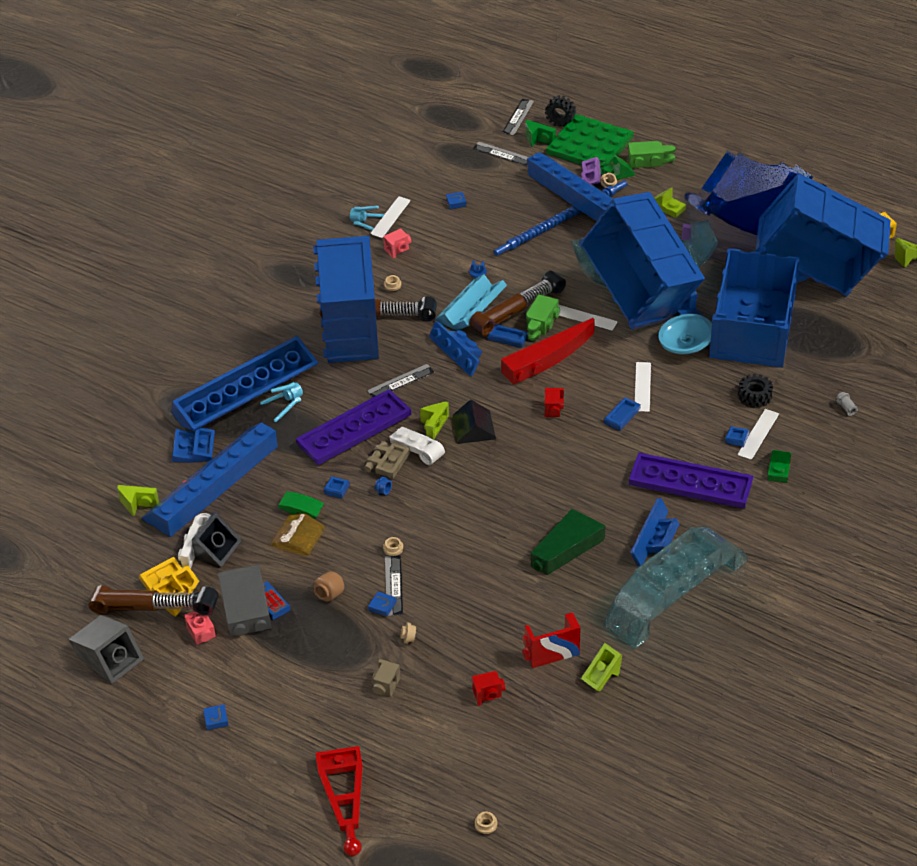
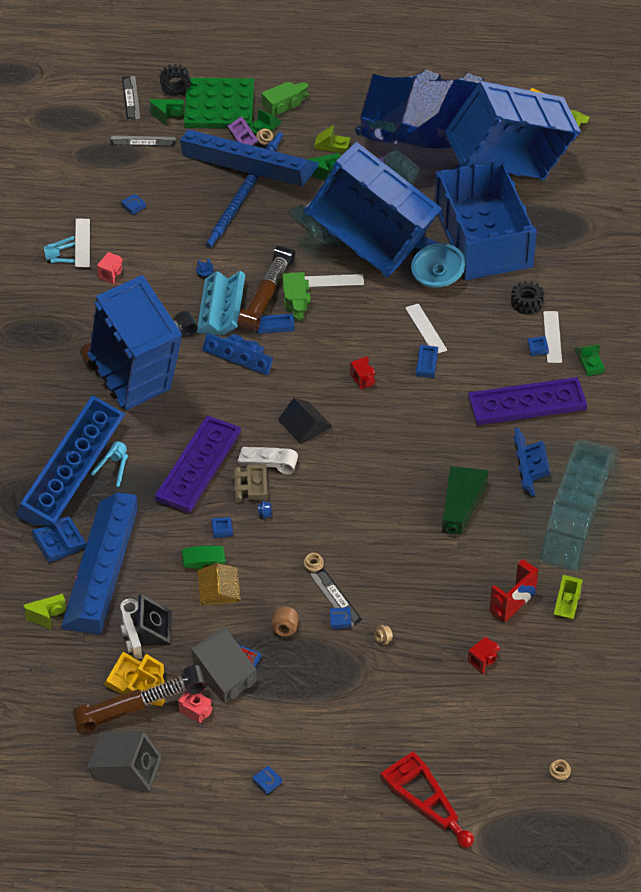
camera: 30 degrees left, 5 degrees up
sticker [367,364,434,397] -> none
dark tan brick [372,659,400,697] -> none
lime slope [420,402,449,440] -> none
red slope [501,318,595,385] -> none
light grey pin [836,392,858,416] -> none

